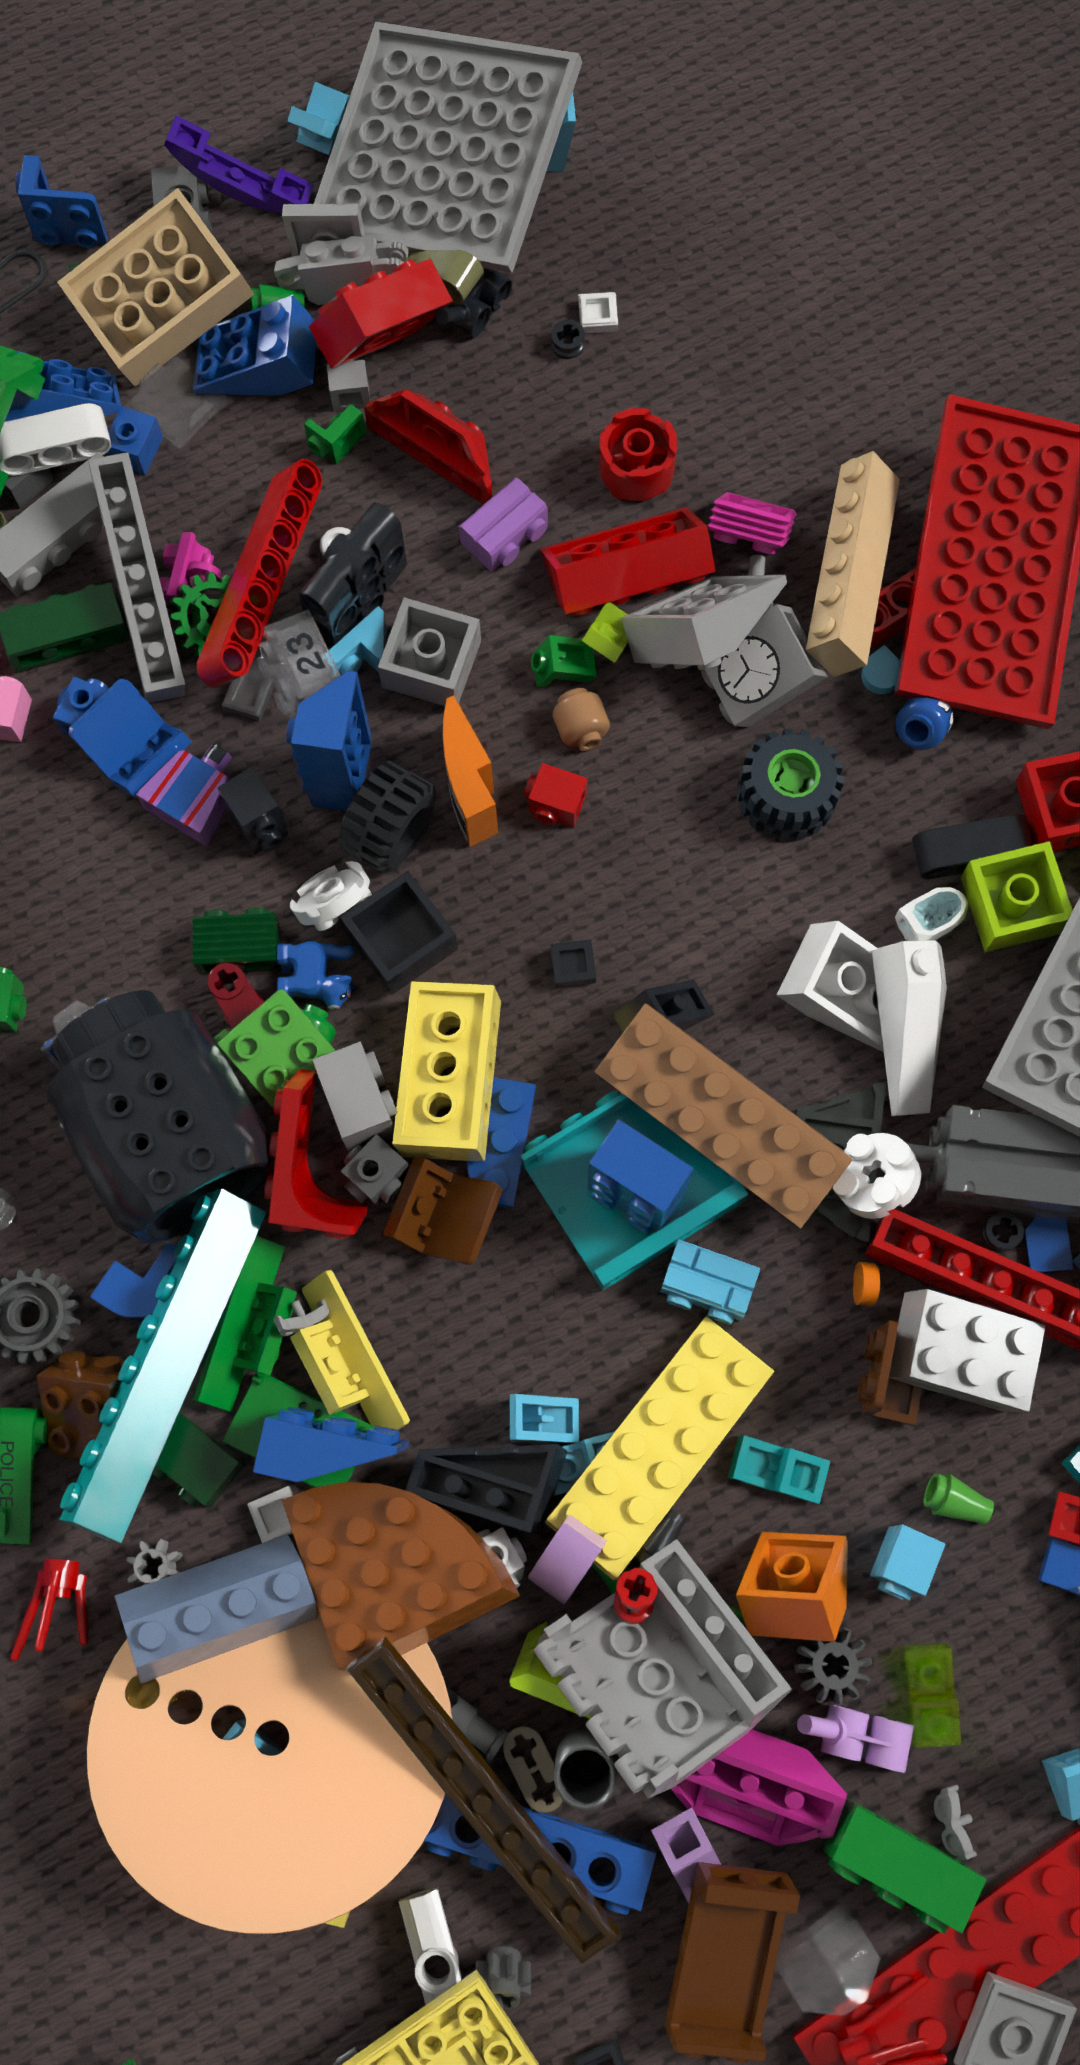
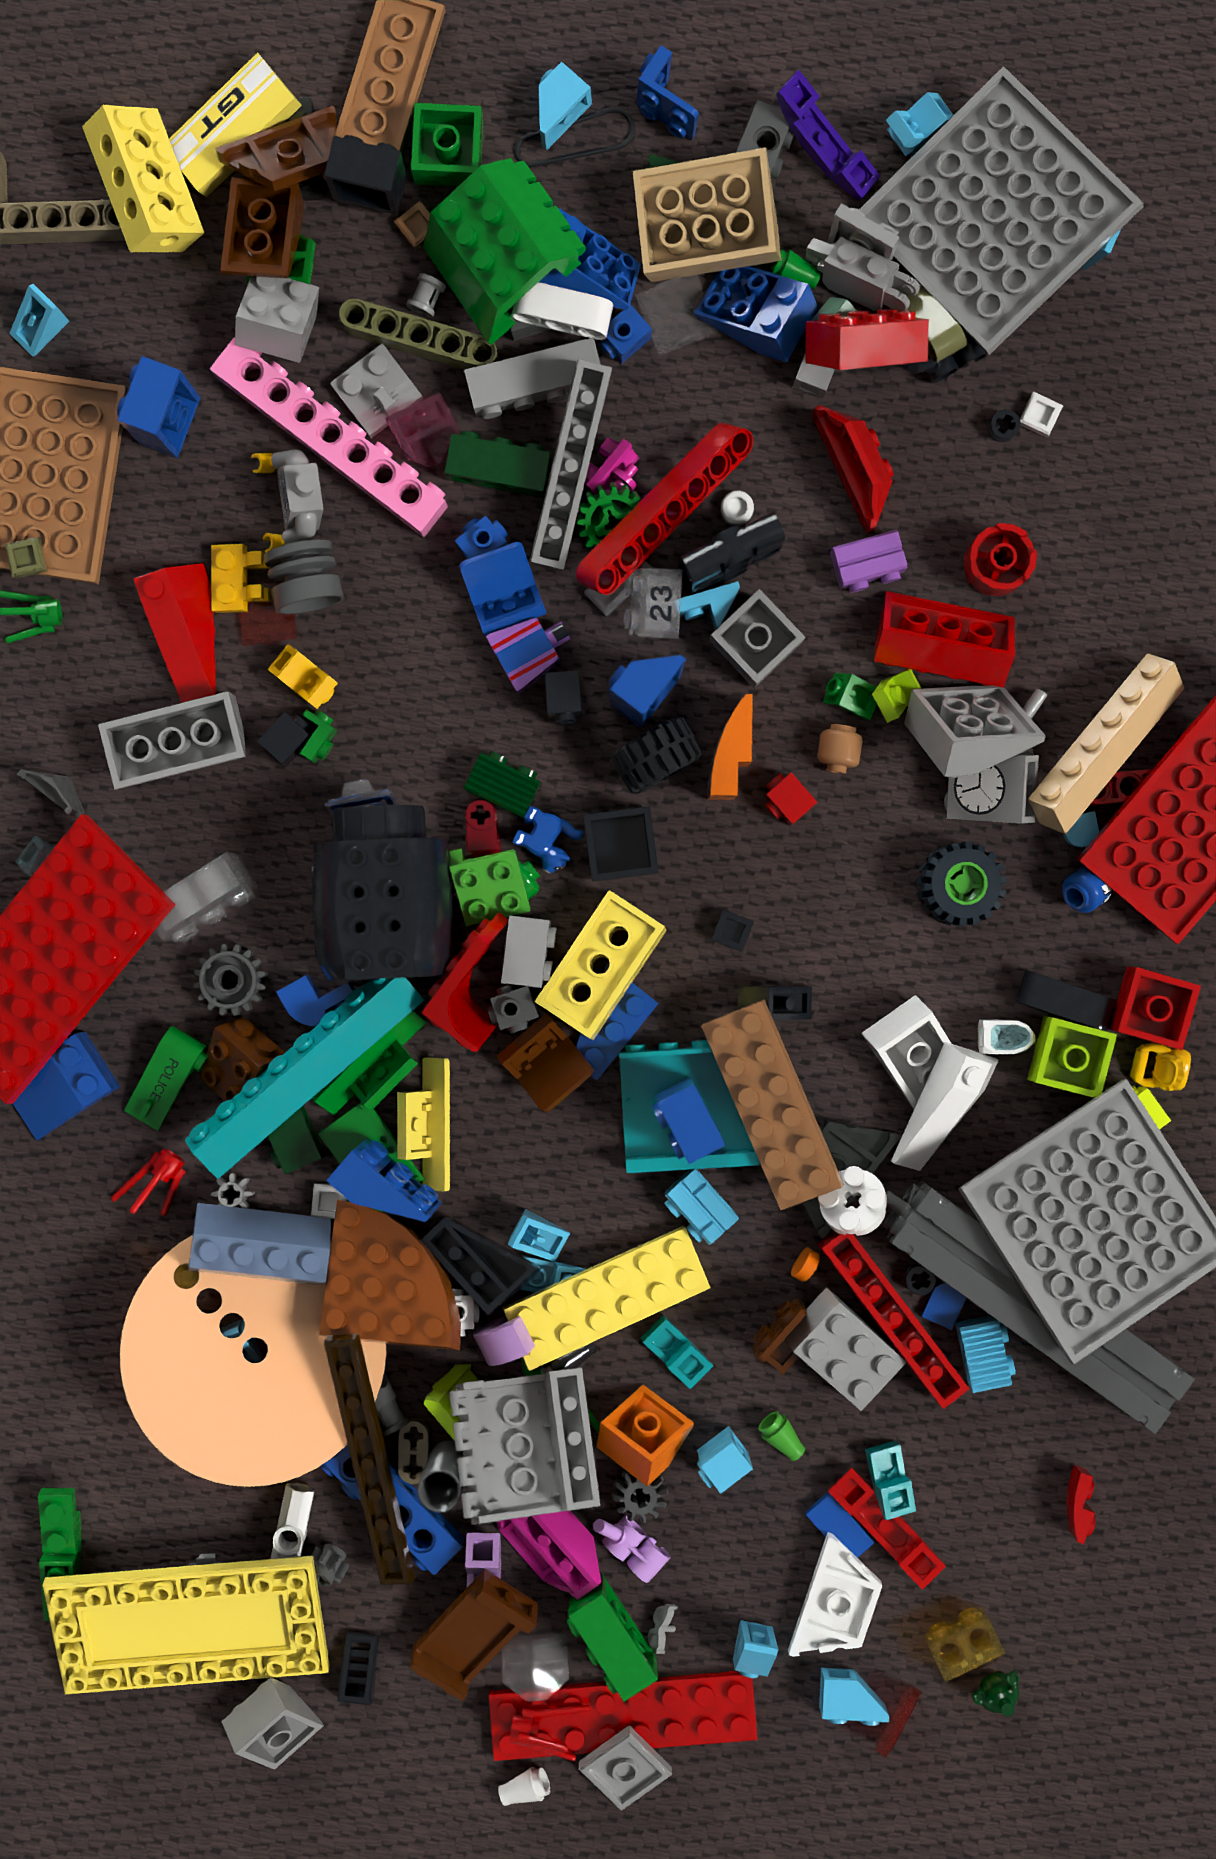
camera: 30 degrees right, 15 degrees up
light grey piece [273,1299,330,1336] -> none
white plate [290,861,372,931] -> none
green bracket [304,404,366,464] -> none
red bush [613,1568,658,1624] -> none
dark pink brick [707,492,797,554] -> none
clear neon green slope [903,1643,961,1748] -> none

